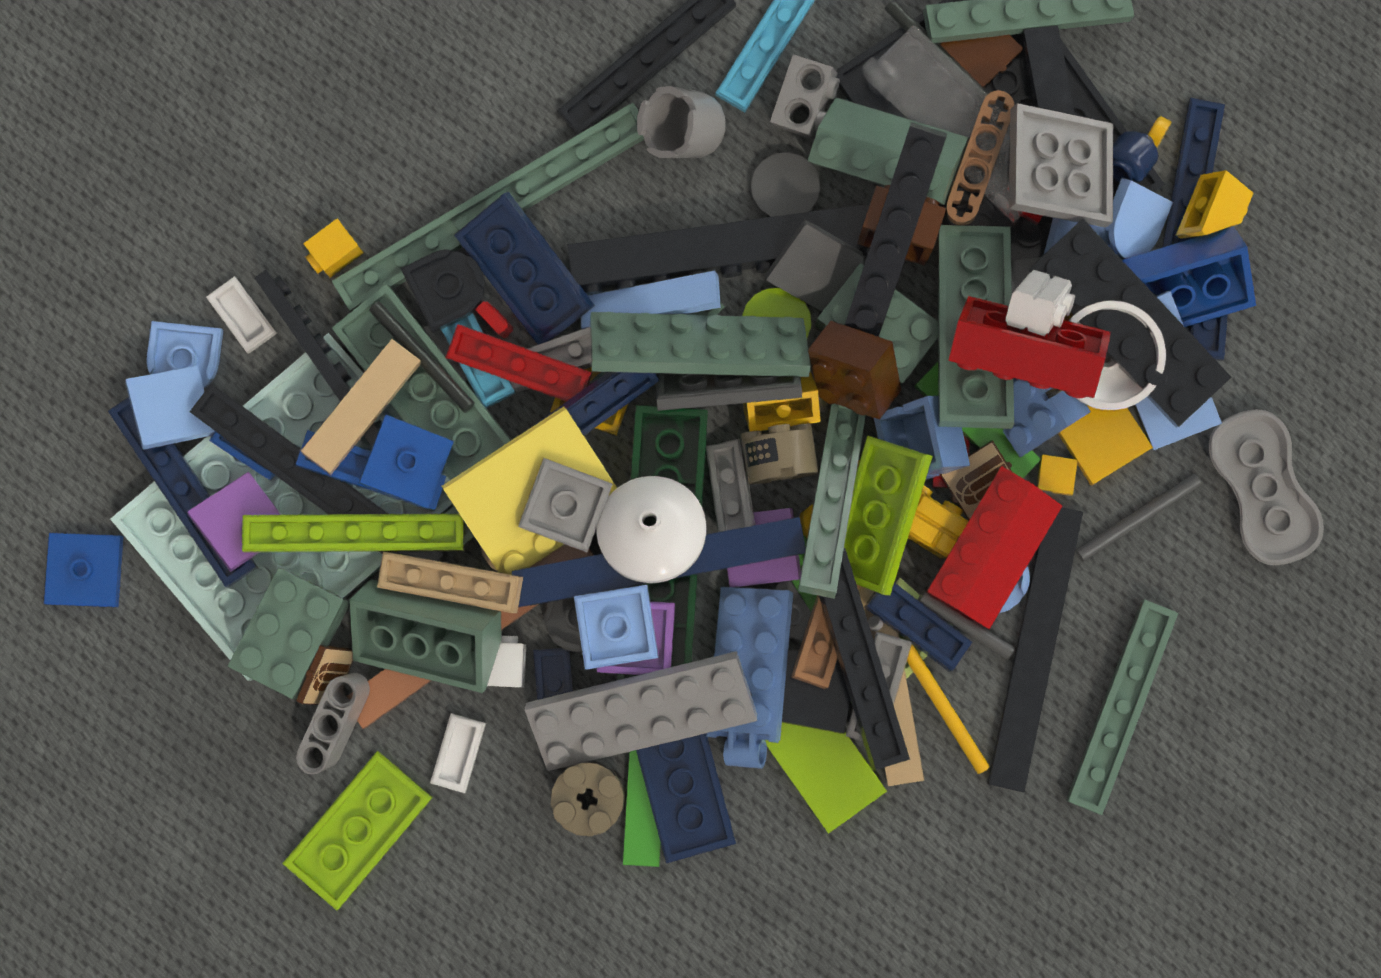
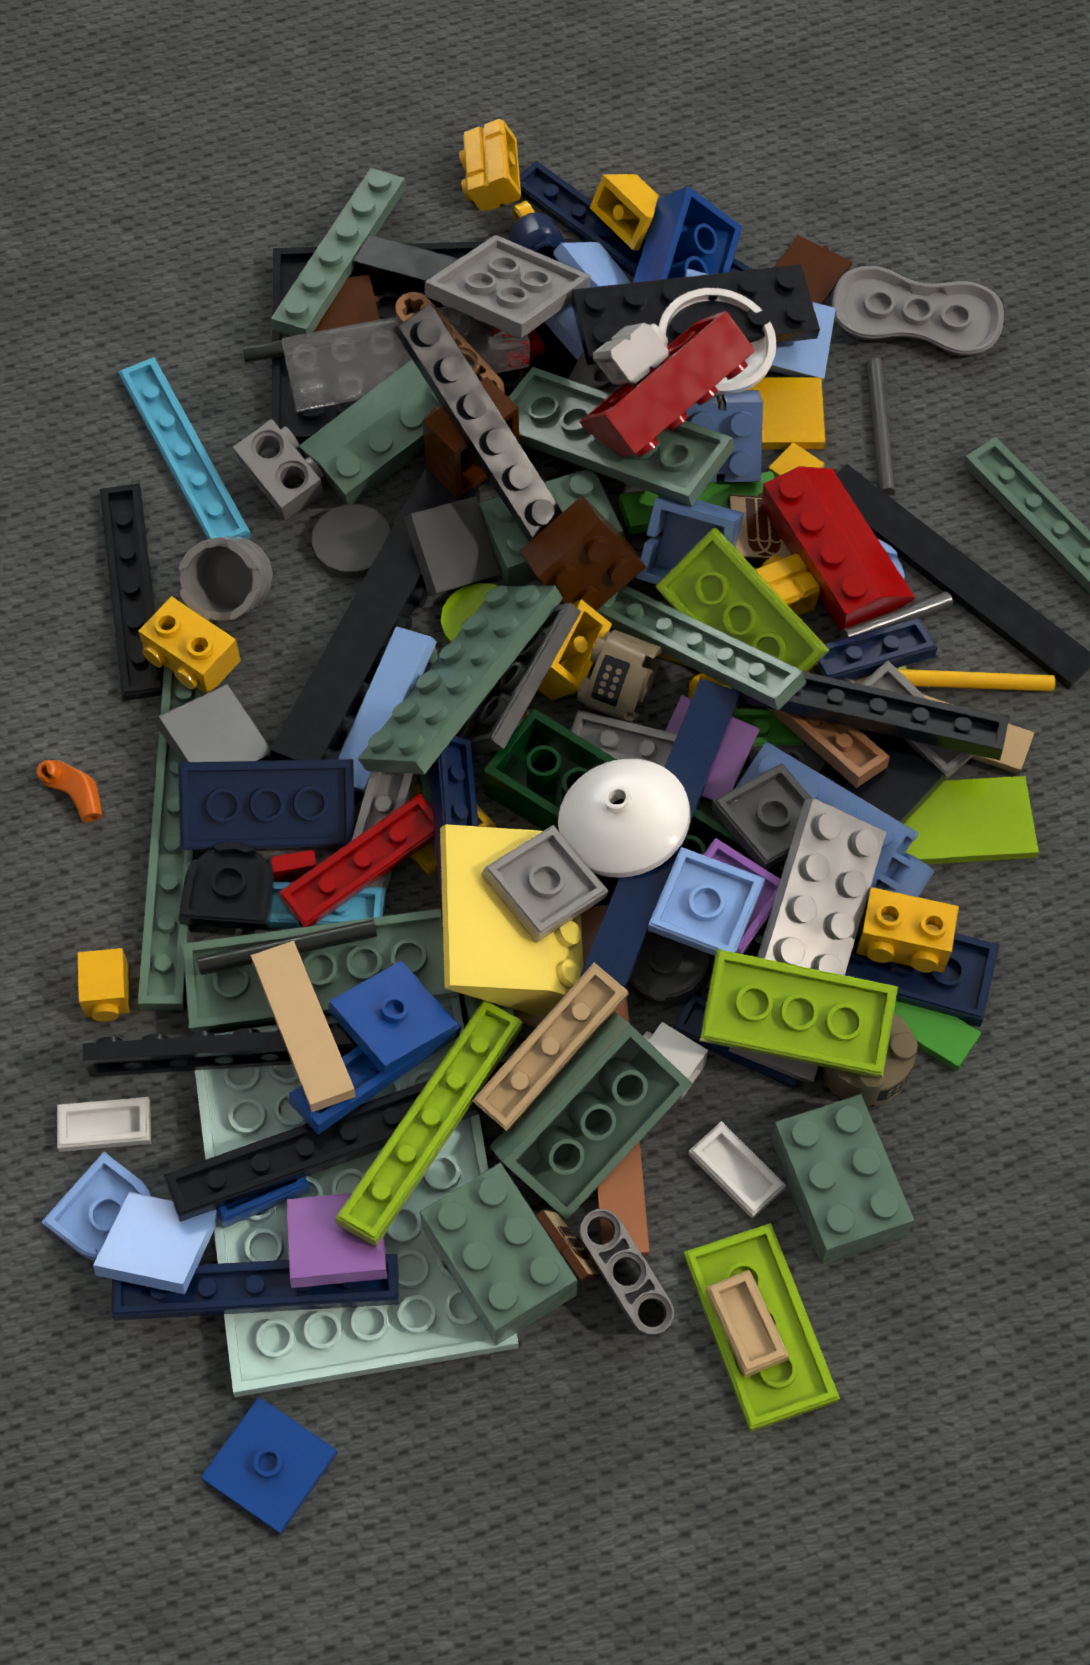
camera: 60 degrees left, 20 degrees down
none -> orange arm [36,760,103,823]
none -> yellow brick [138,596,241,694]
none -> tile [155,684,271,762]
none -> yellow brick [459,119,521,211]
none -> lime tile [699,949,898,1078]
none -> tan tile [705,1270,789,1378]
none -> dark grey tile [711,763,812,871]
none -> sand green brick [771,1094,915,1265]
none -> reddish brown piece [774,235,852,305]
none -> yellow brick [856,887,959,973]

